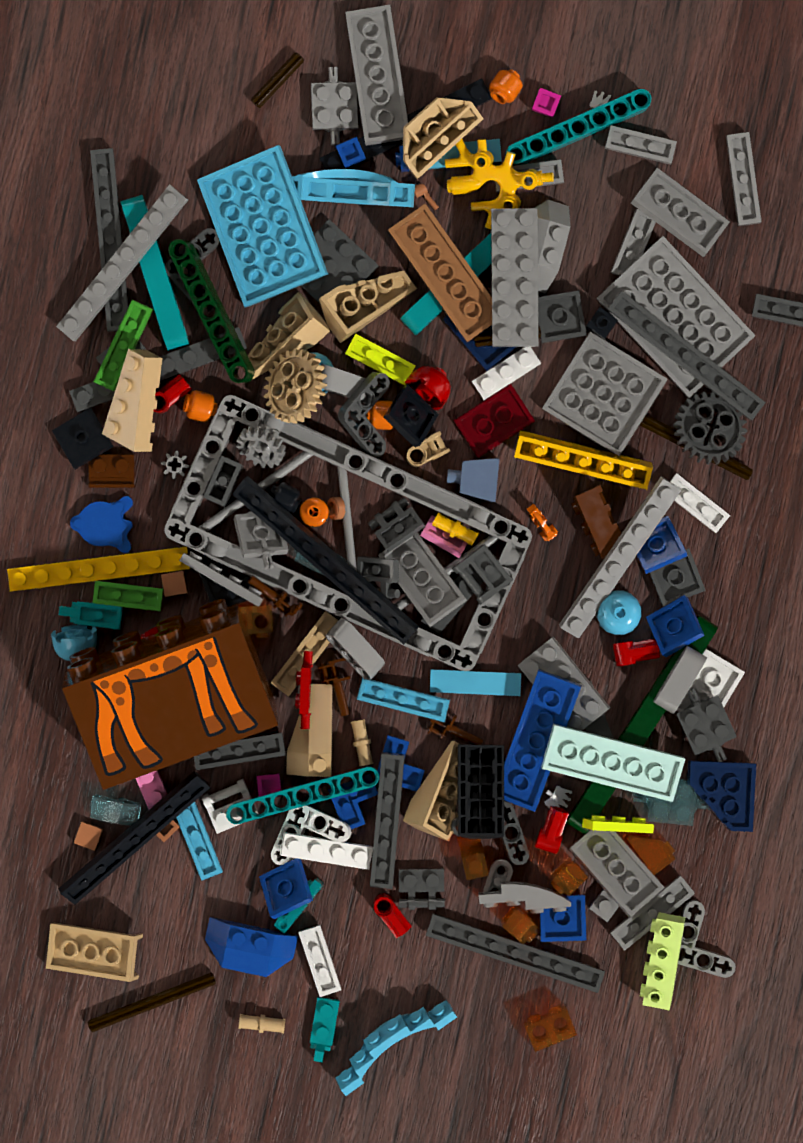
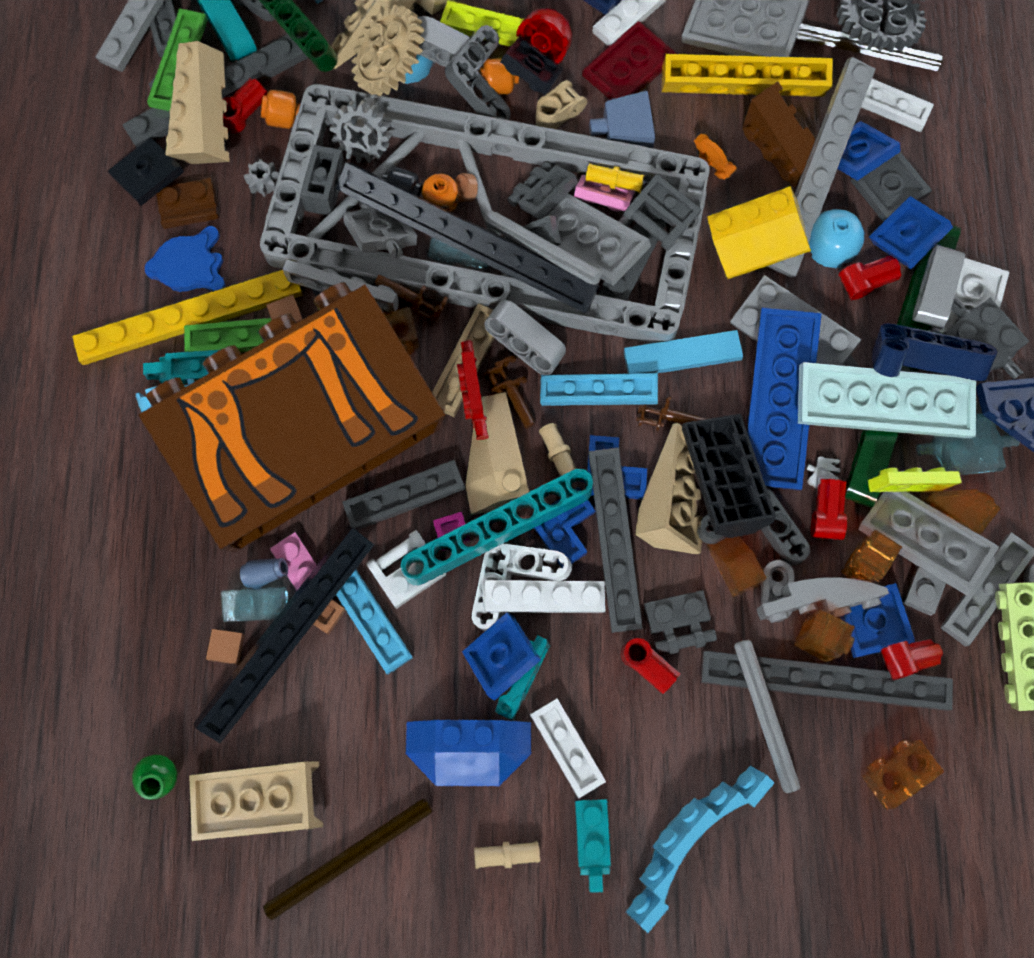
camera: 10 degrees left, 15 degrees down
none -> green piece [132,754,177,800]
none -> sand blue cone [240,558,288,589]
none -> light grey axle [485,211,602,285]
none -> yellow slope [707,186,811,279]
none -> light grey axle [734,640,800,793]
none -> dark blue beam [872,323,998,381]
none -> red piece [880,639,943,680]

